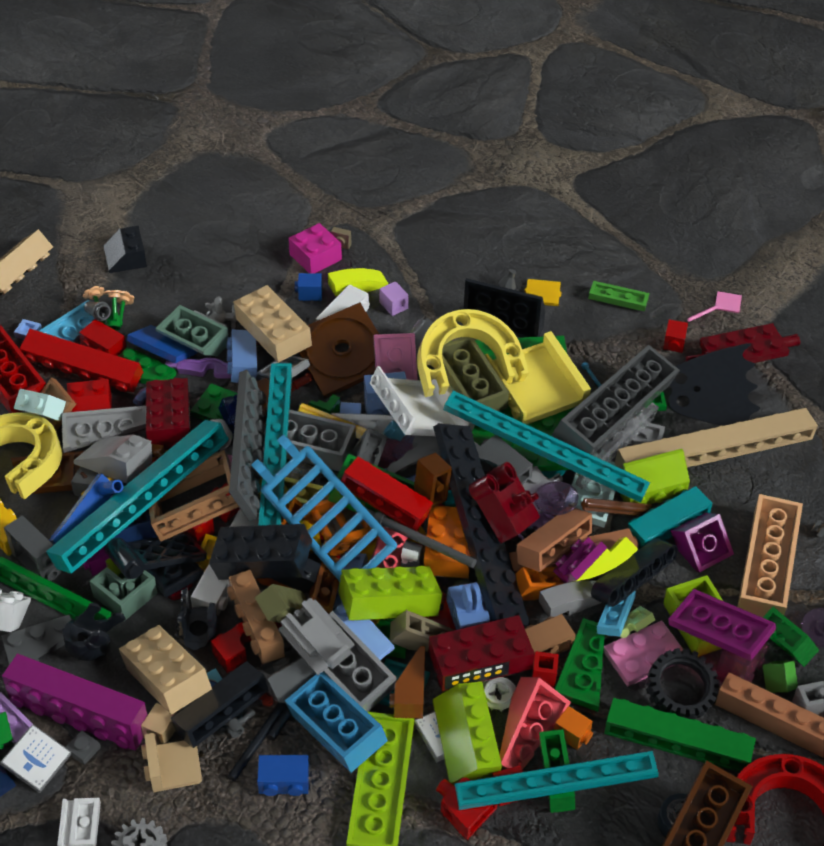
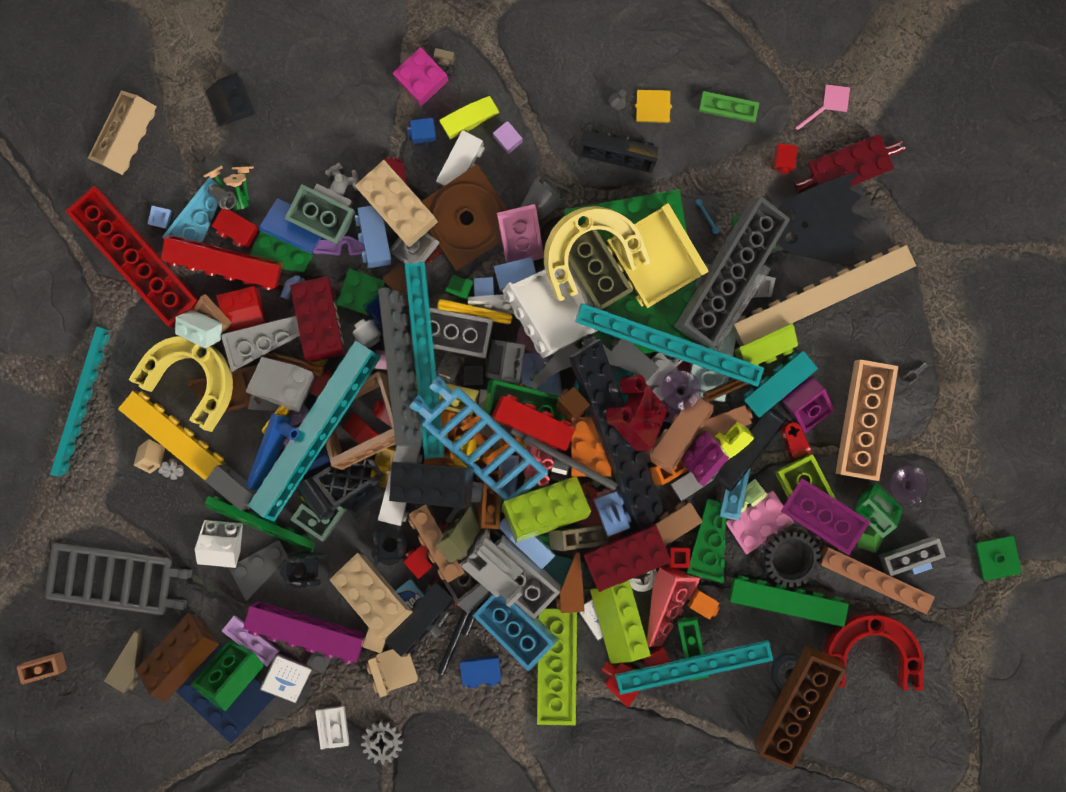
camera: 10 degrees left, 40 degrees up
none -> red piece [781,422,811,460]

